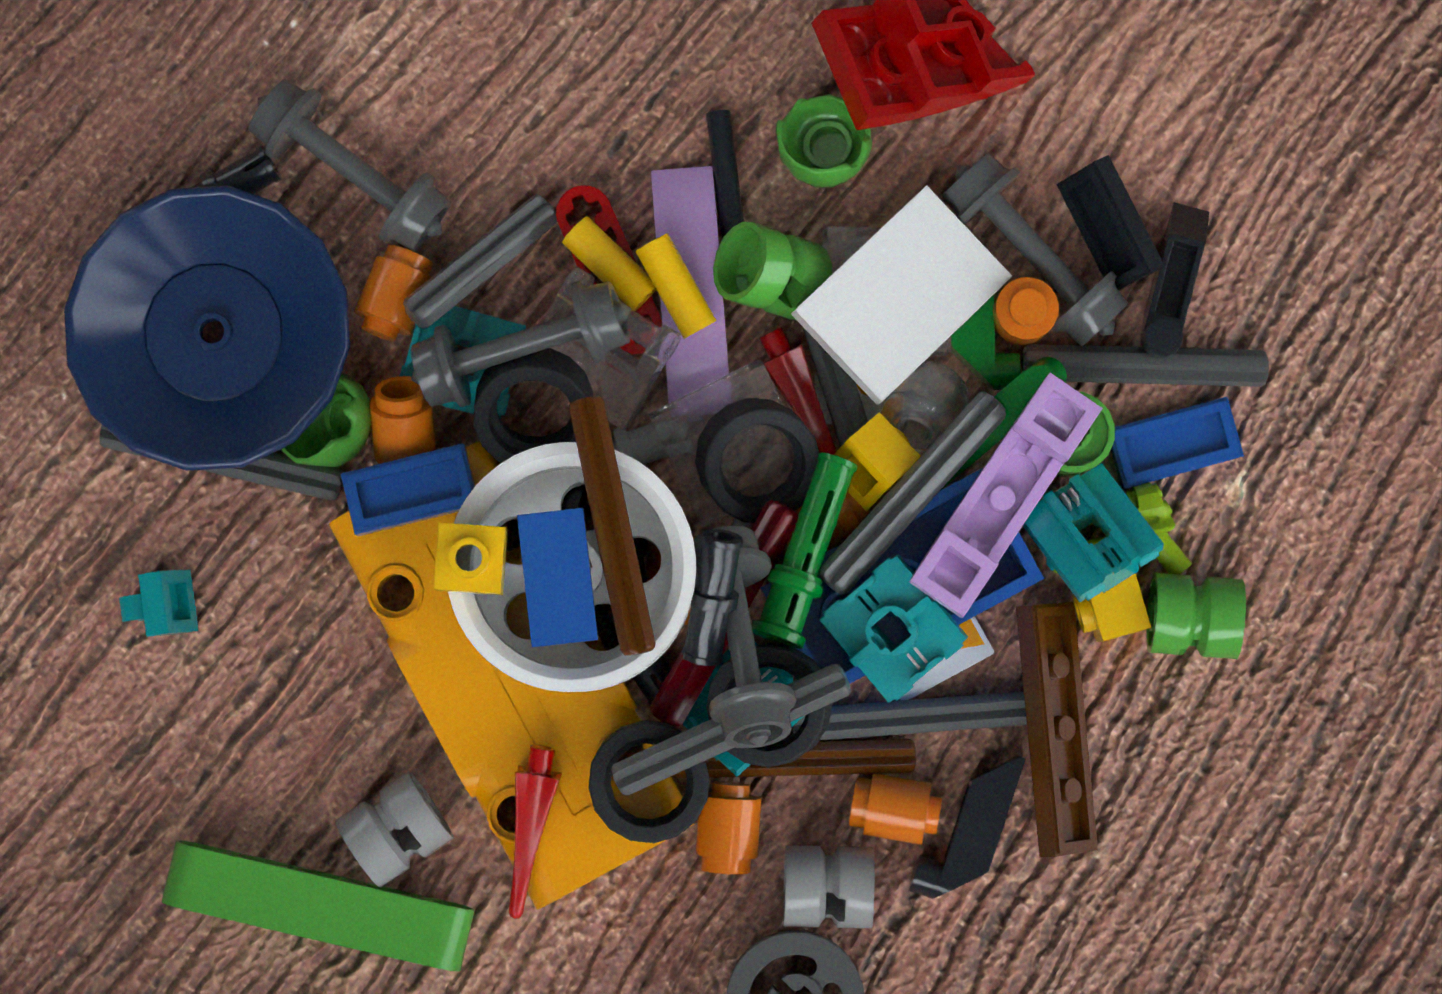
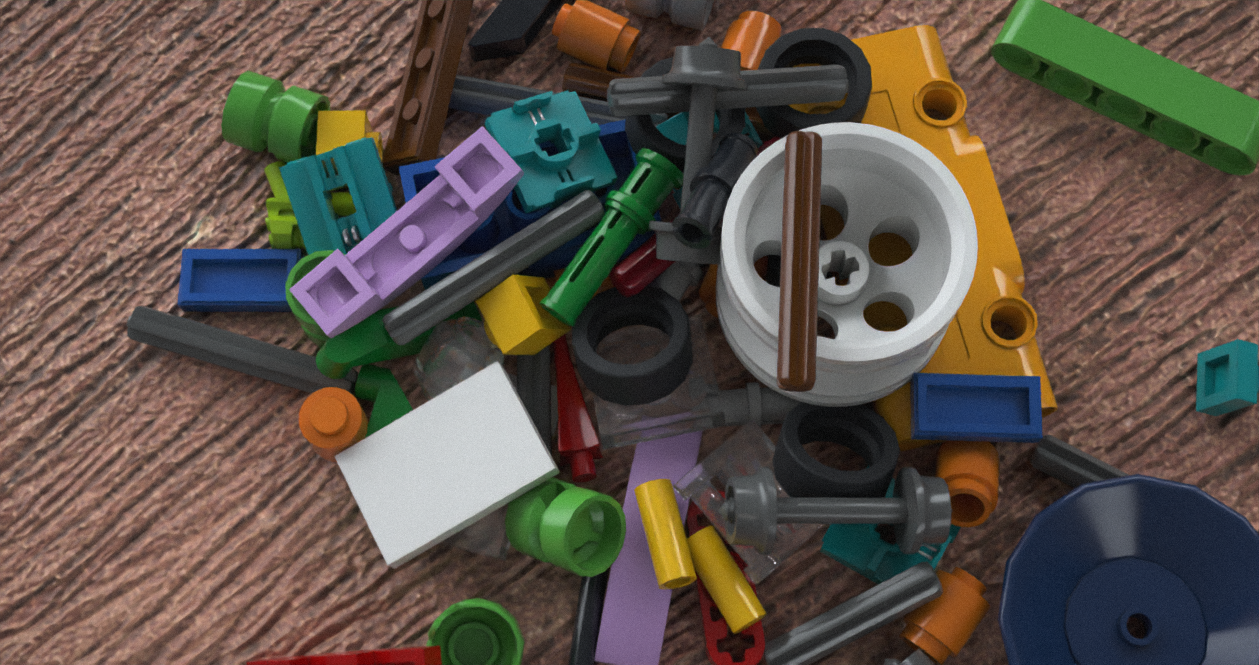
camera: 160 degrees left, 15 degrees down
bright green hair [282,373,371,467] -> none
light grey wheel [335,771,454,888] -> none
yellow plate [434,522,508,595] -> none
red piece [508,745,562,919] -> none
blue tile [517,508,598,648] -> none
dark grey piece [942,153,1129,347] -> none
black tile [1056,155,1165,291] -> none
black piece [1140,202,1210,358] -> none

